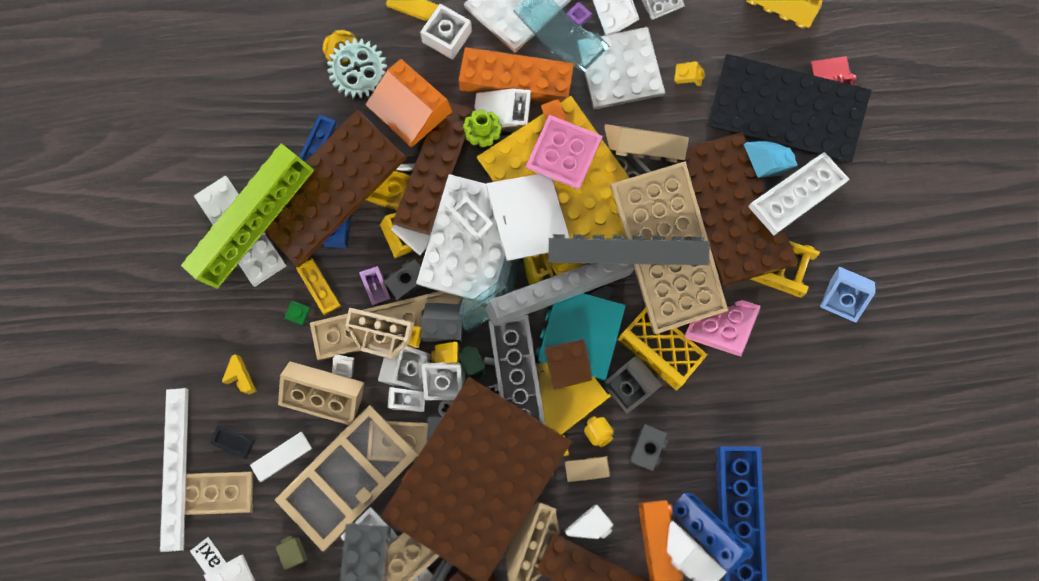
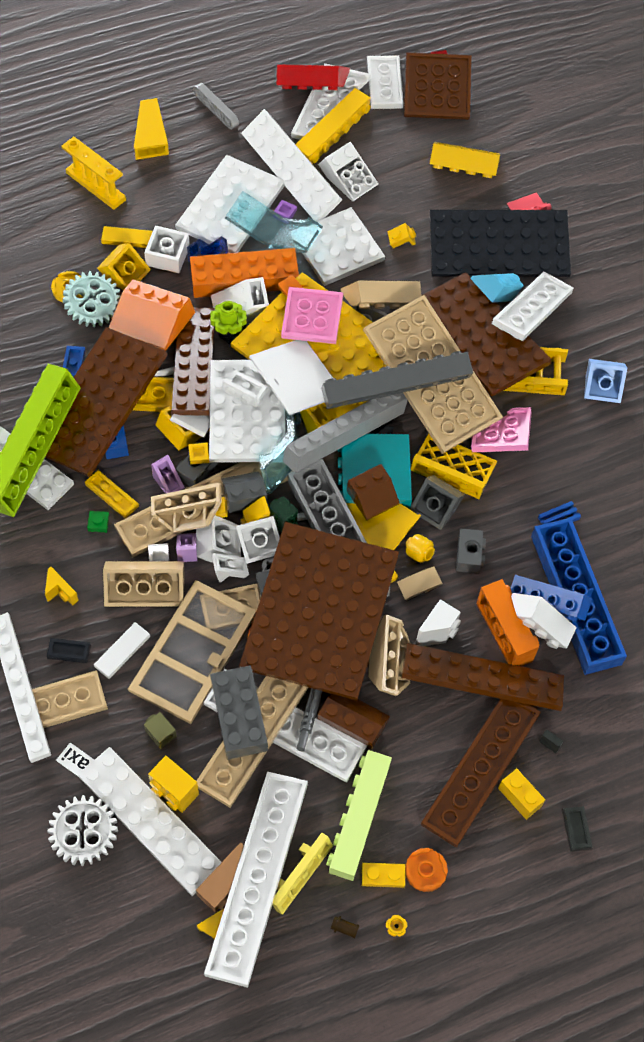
camera: 20 degrees left, 15 degrees down
none -> yellow slope [97,243,151,291]
none -> lavender slope [176,533,197,562]
none -> clear blue brick [187,236,228,262]
none -> yellow plate [188,443,209,465]
none -> blue tile [538,501,581,525]

